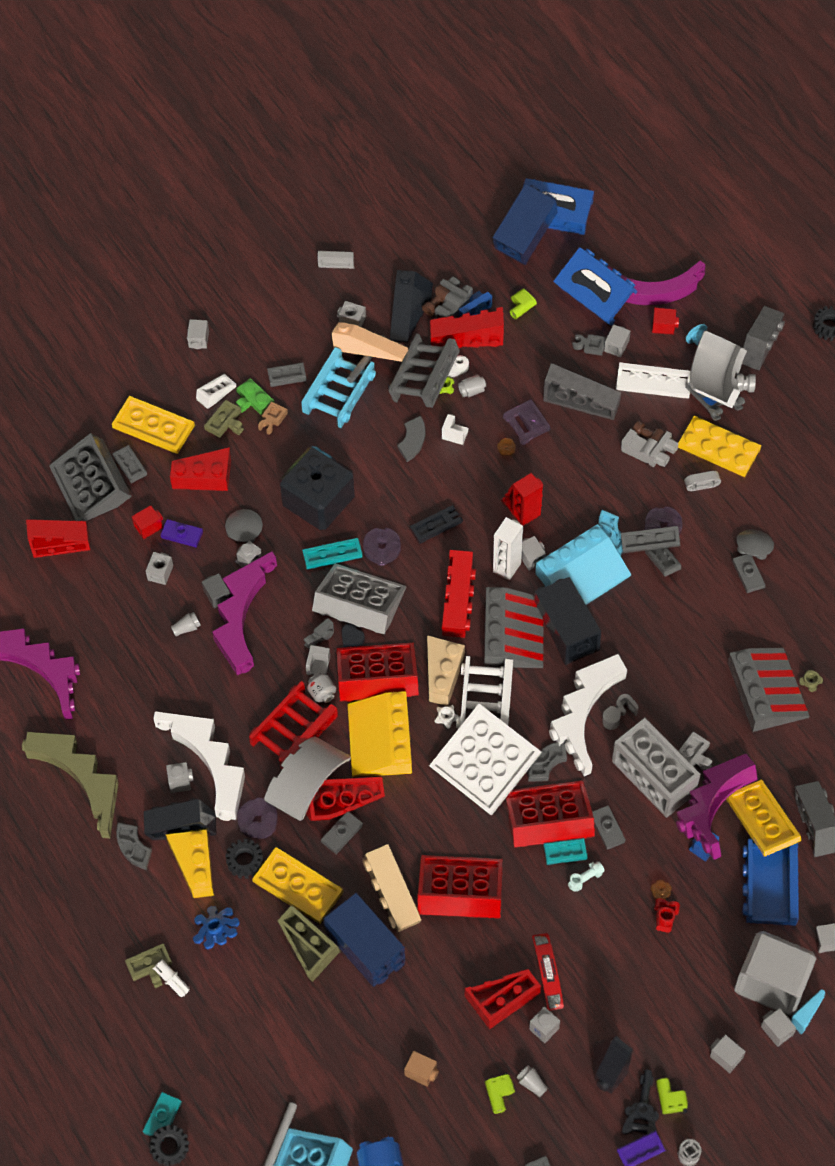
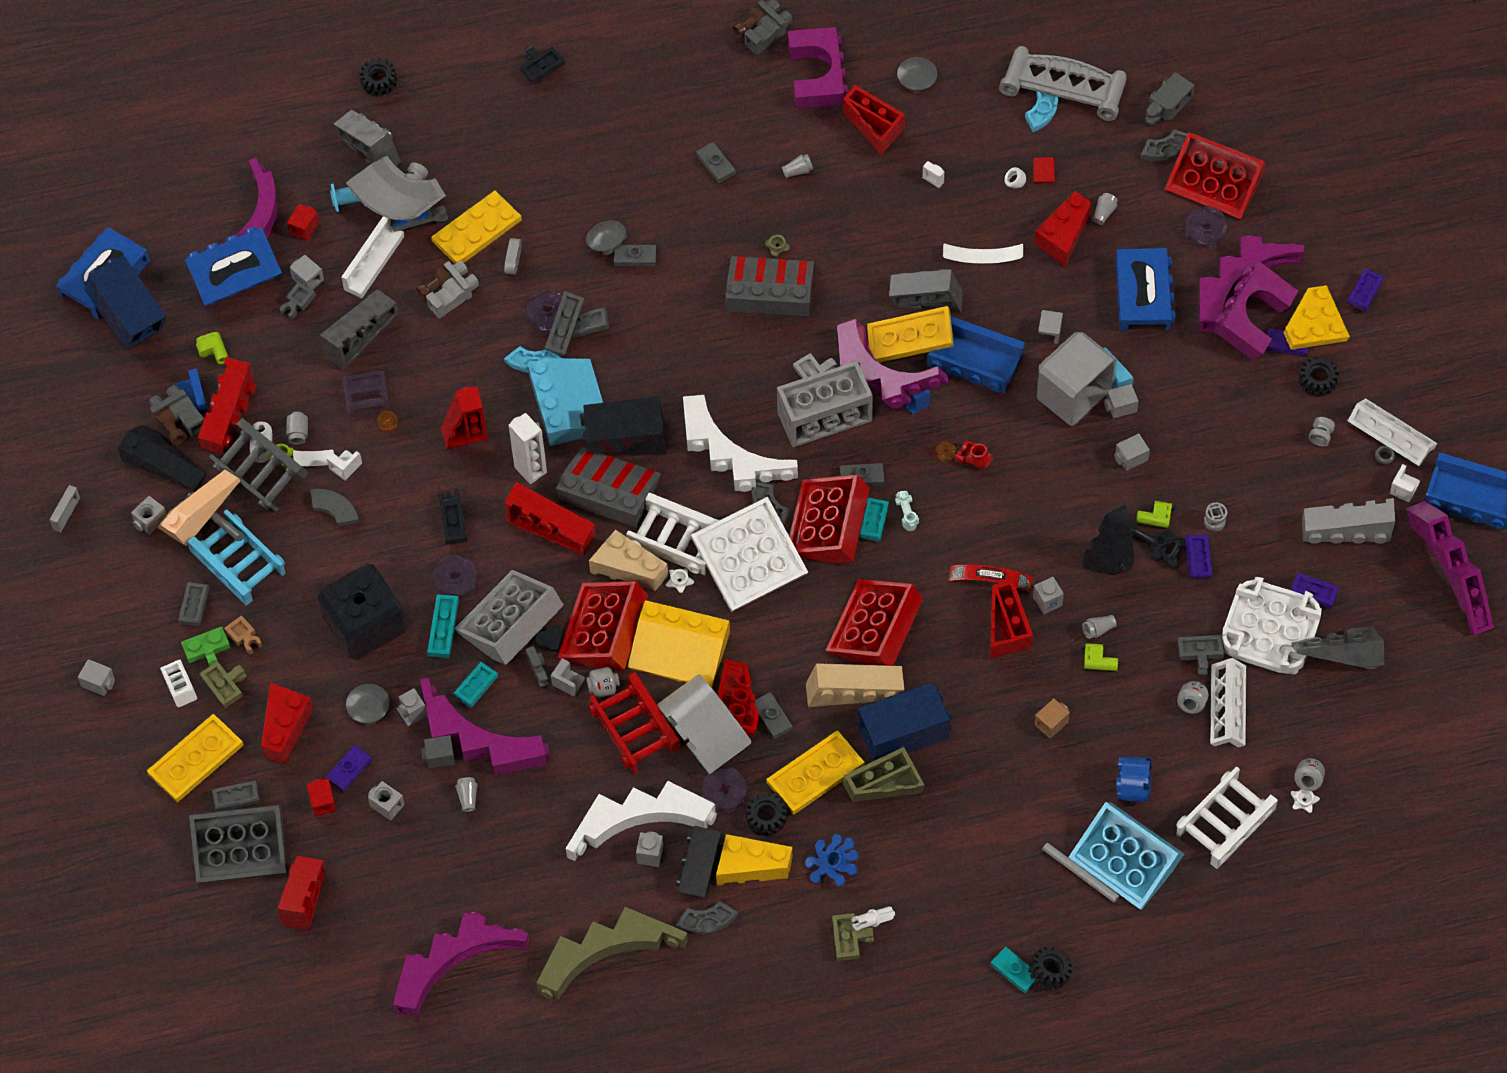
camera: 70 degrees left, 0 degrees up
light grey leg [603,694,638,730] -> none
none -> white sticker [293,450,334,466]
none -> teal plate [453,662,498,708]

